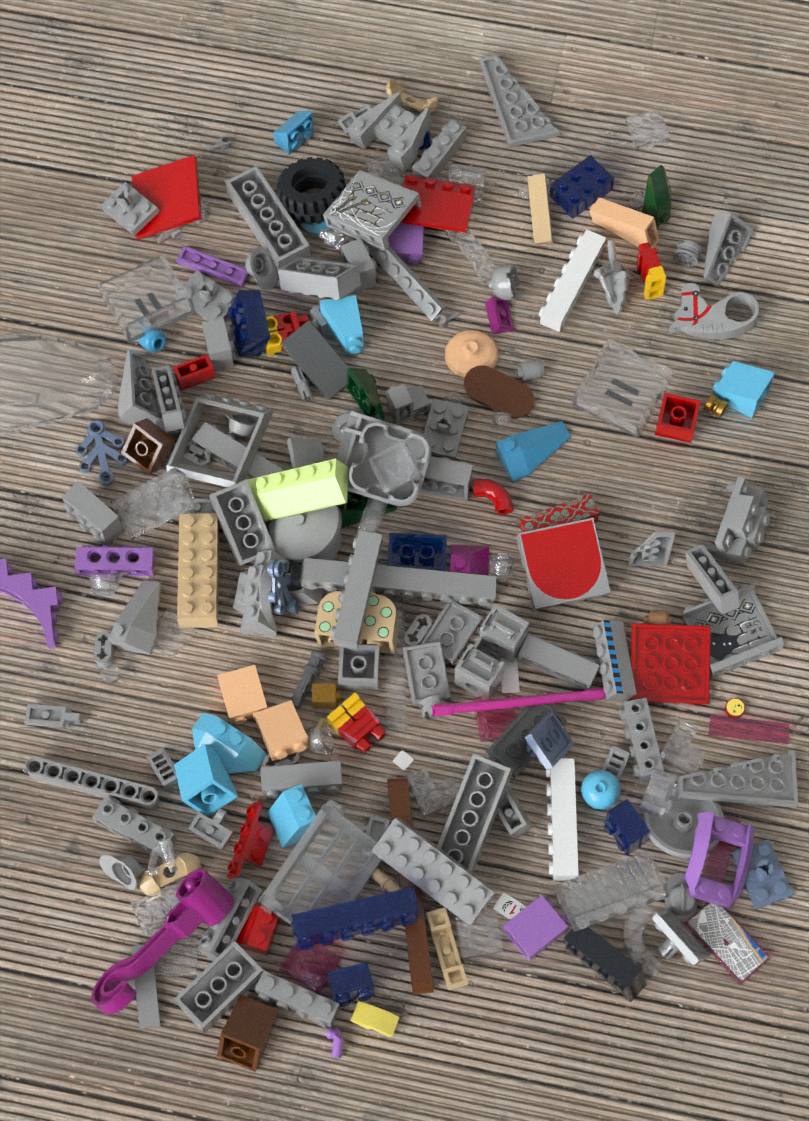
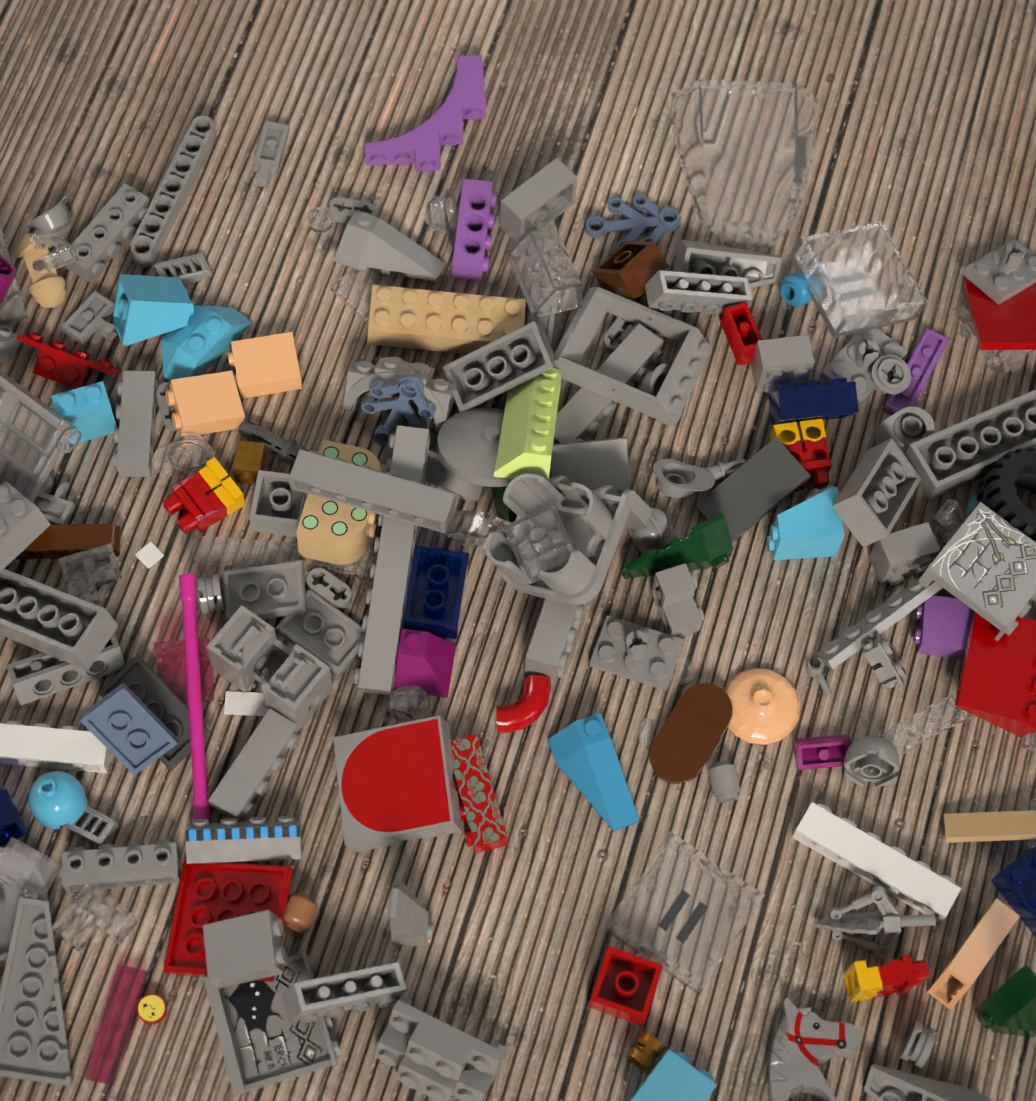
camera: 90 degrees right, 0 degrees up
none -> light grey brick [203,910,287,988]
none -> light grey piece [653,459,715,499]
none -> light grey hinge [862,631,906,689]
none -> light grey gear [870,355,911,396]

